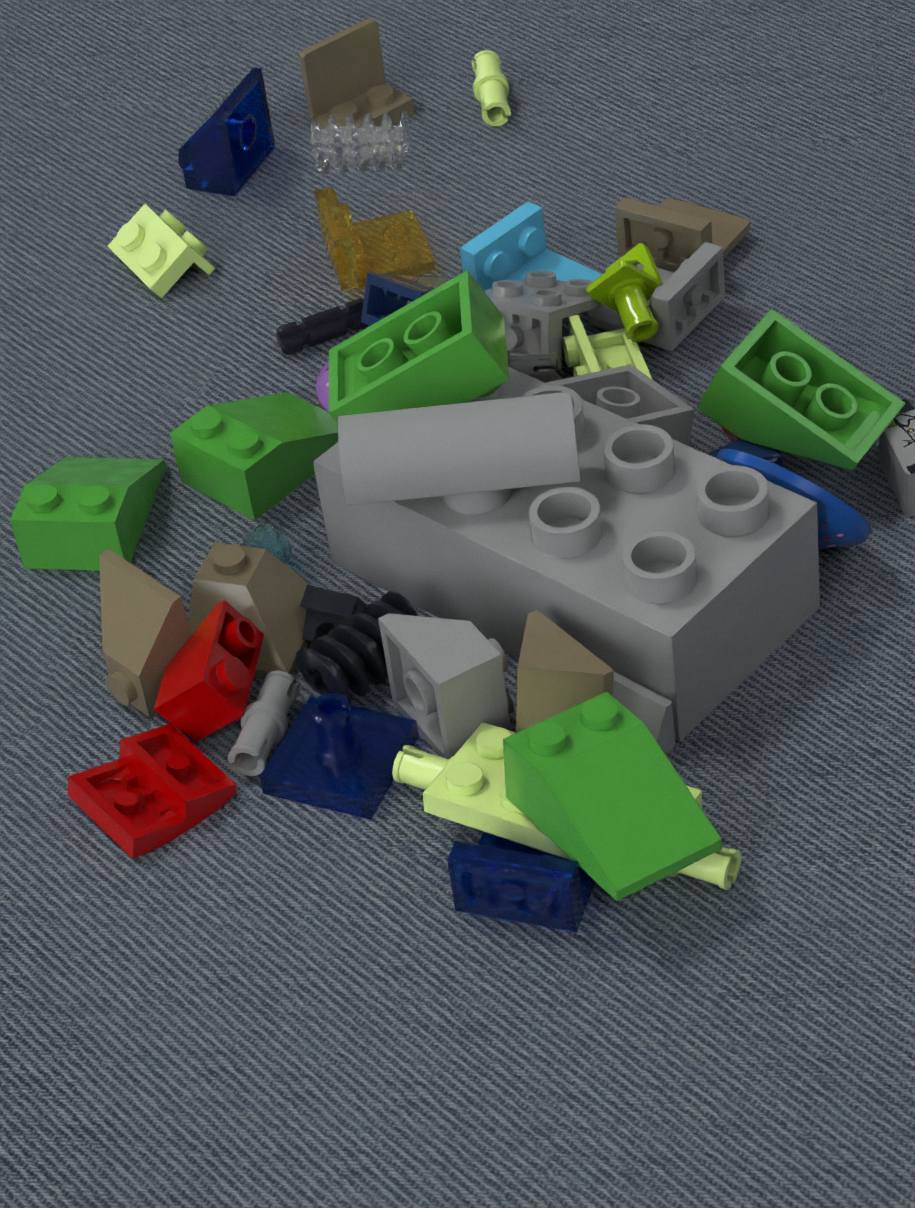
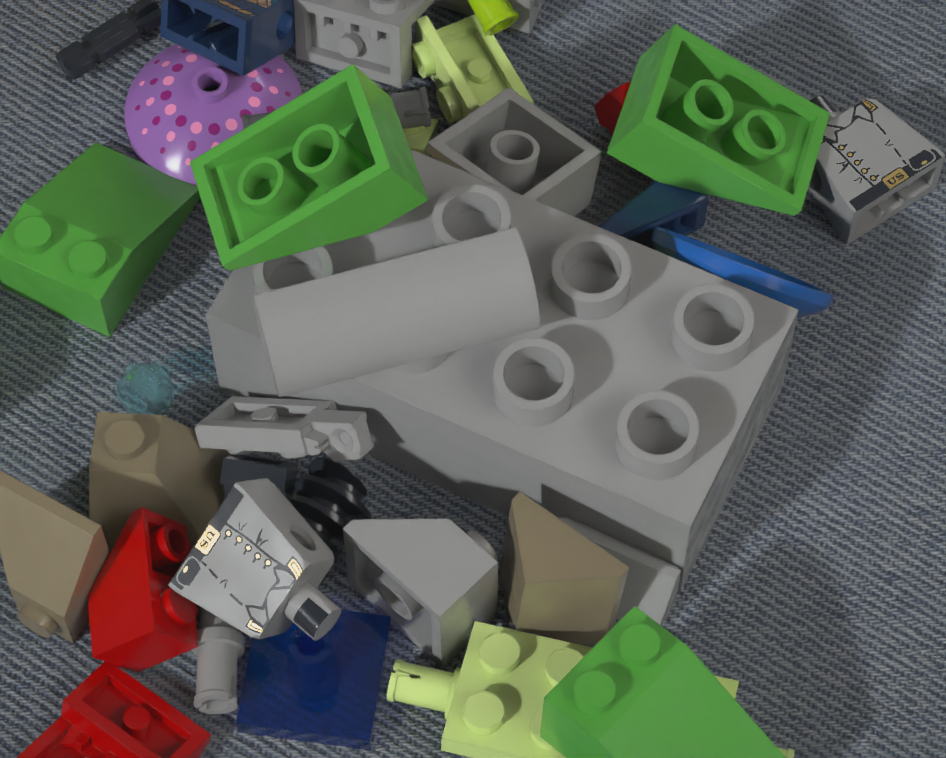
camera: 20 degrees left, 20 degrees up
none -> light grey torso [168,478,341,641]
none -> light grey hinge [194,396,374,462]

